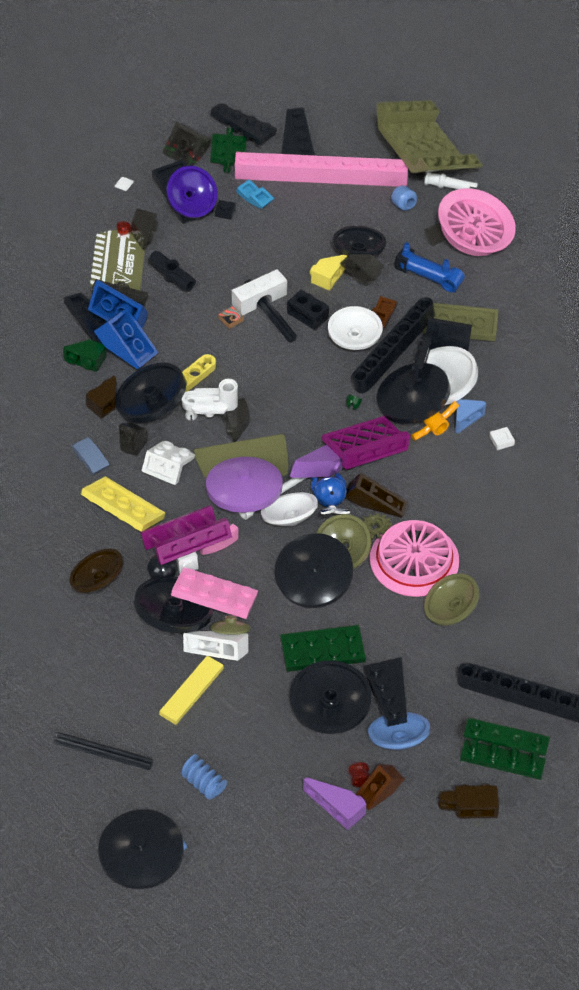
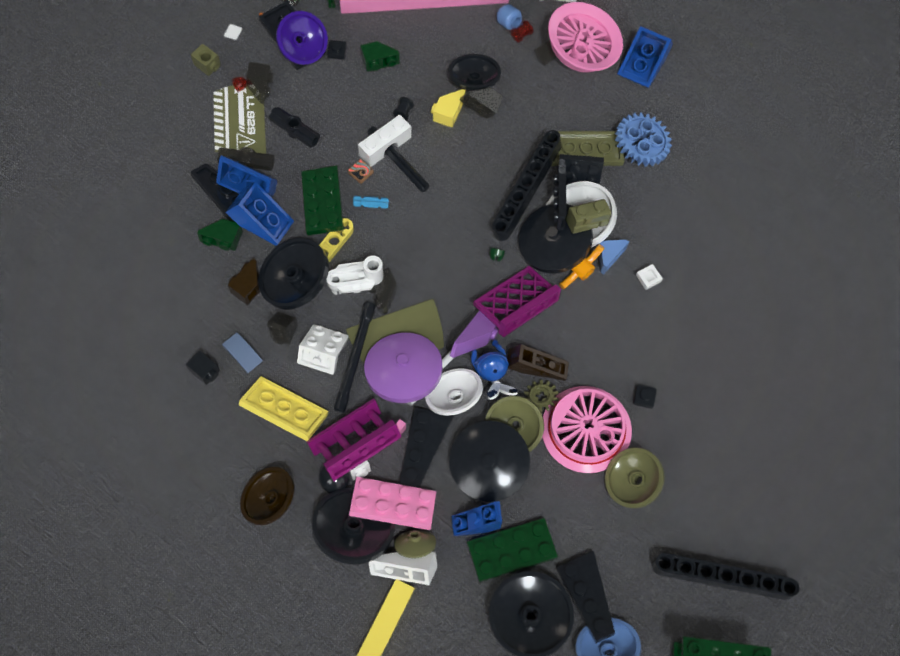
camera: 10 degrees left, 15 degrees up
dark azure slope [236,179,274,209] -> none
black brick [287,289,329,330] -> none
white dish [328,306,383,350] -> none
reddish brown slope [372,296,397,329] -> none
blue piece [395,242,465,292] -> none
none -> black brick [186,350,220,385]
none -> olive brick [191,44,221,76]
none -> dark green plate [301,166,344,236]
none -> black piece [334,302,376,413]
none -> dark azure axle [353,196,389,209]
none -> dark green slope [360,41,400,72]
none -> black bush [393,97,414,120]
none -> black wing [399,408,454,488]
none -> blue slope [452,501,502,536]
none -> clear red bush [511,20,534,43]
none -> olive brick [566,199,611,234]
none -> medium blue gear [615,112,672,167]
none -> blue slope [617,26,673,88]
none -> black plate [633,385,657,409]

